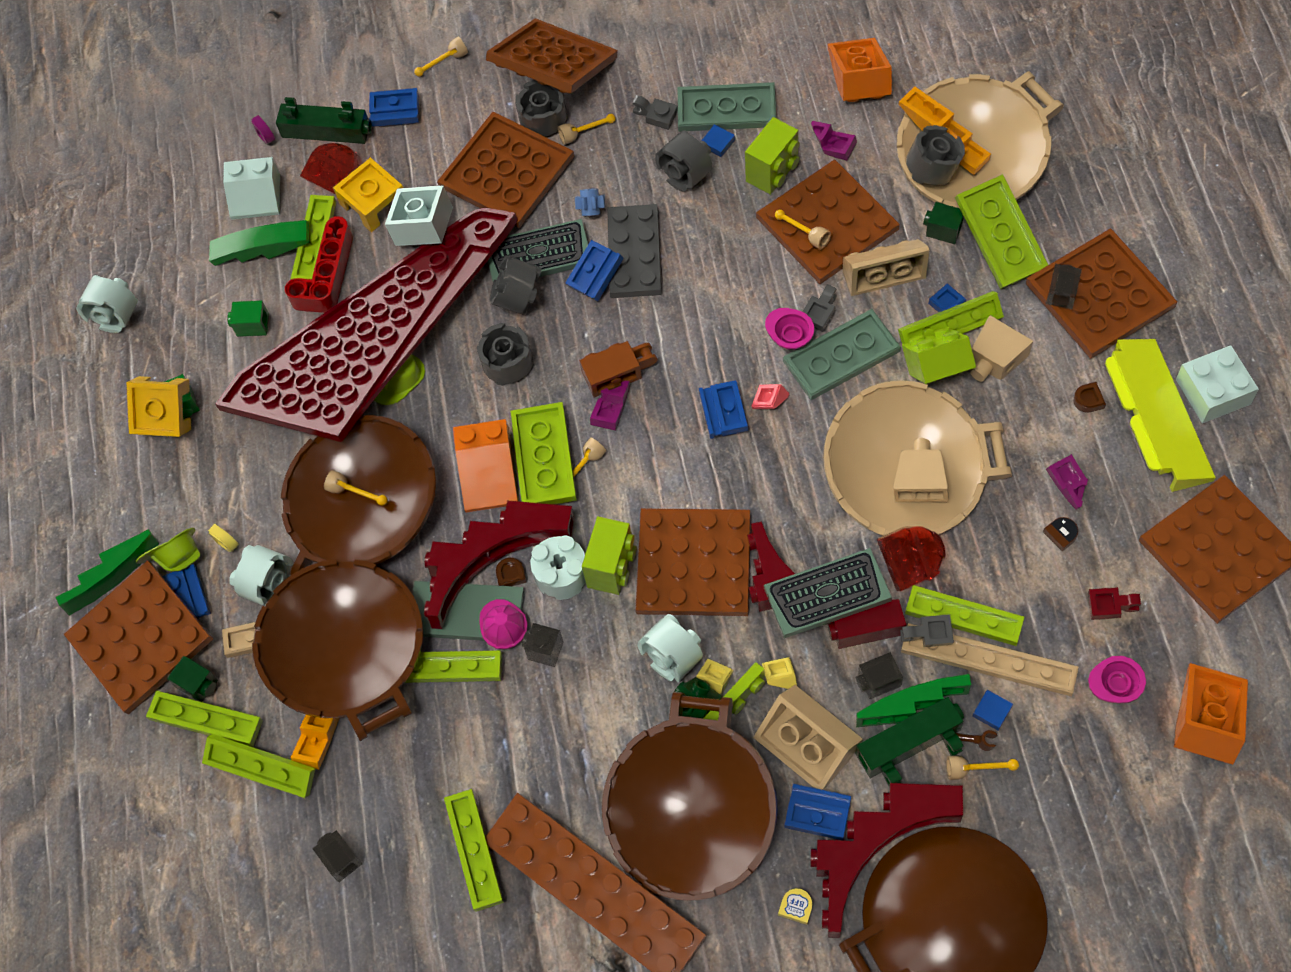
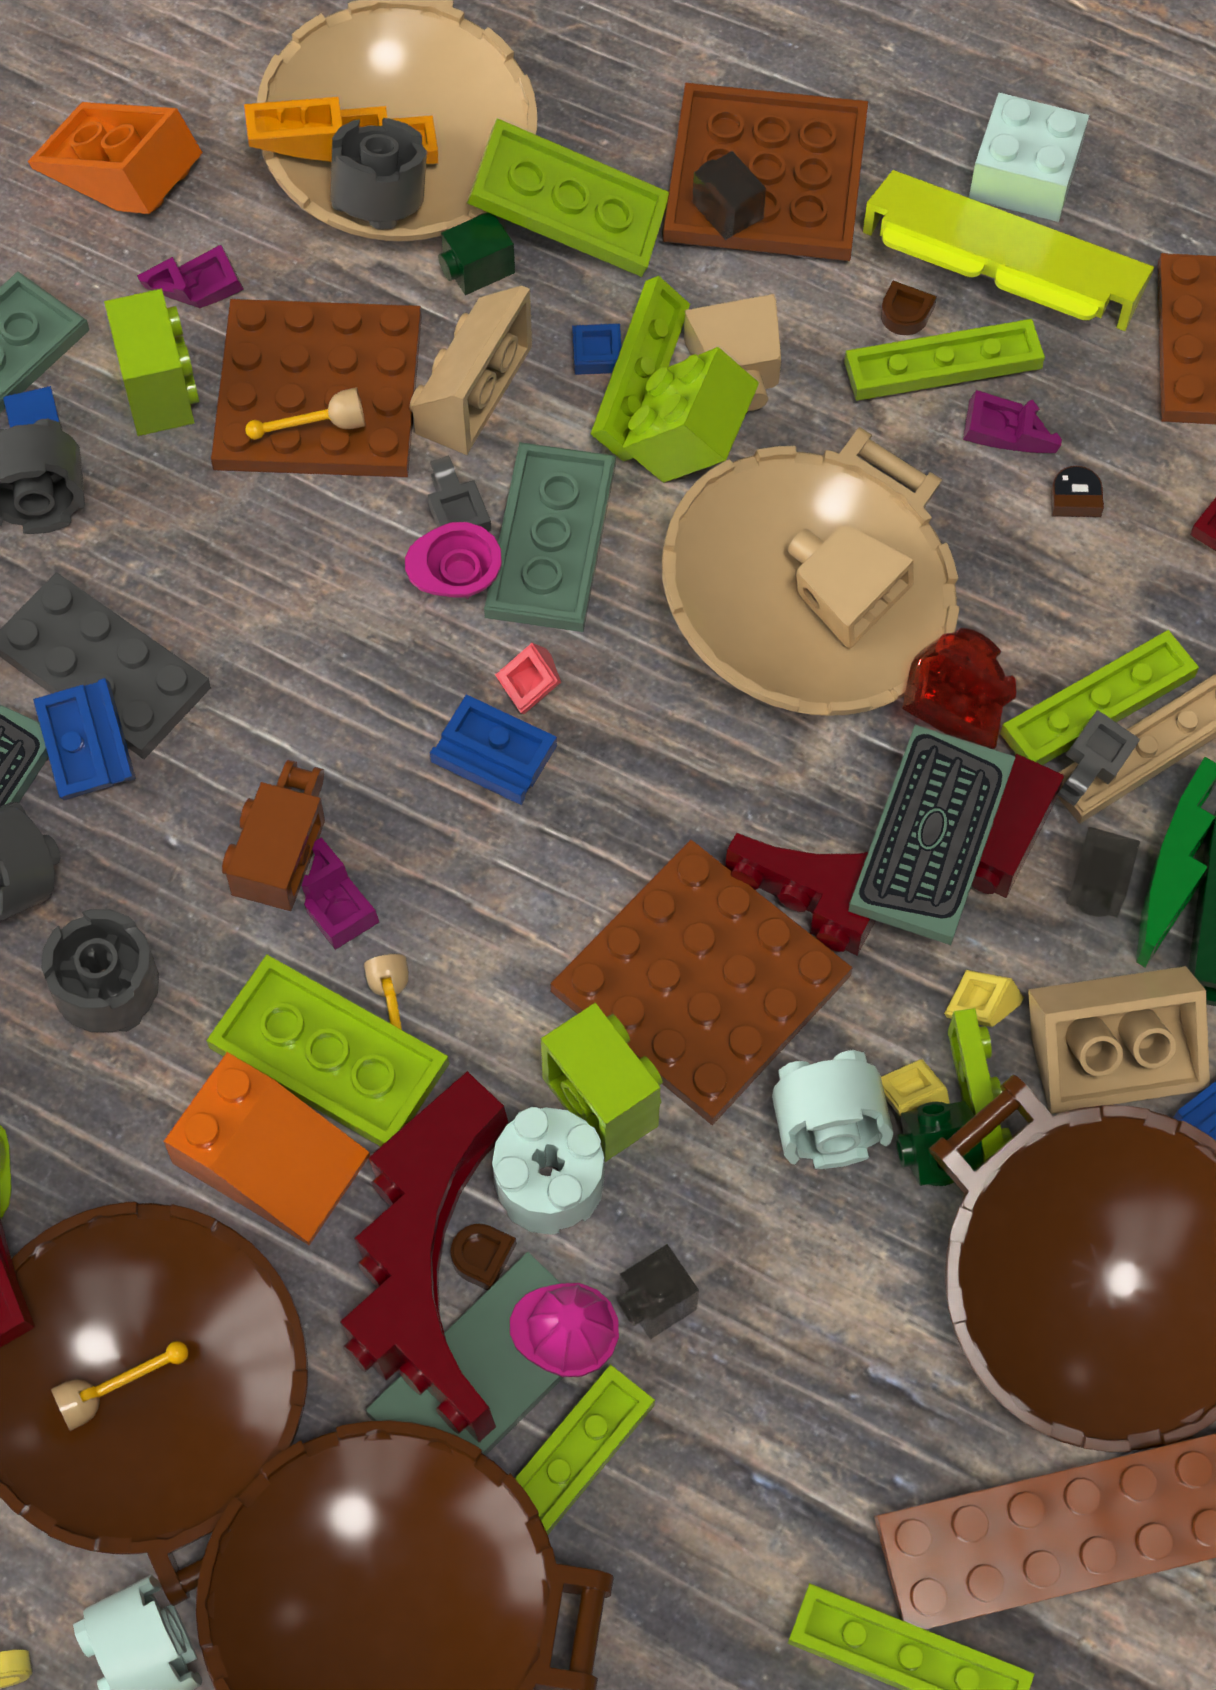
camera: 60 degrees left, 0 degrees up
none -> lime plate [844,319,1045,401]

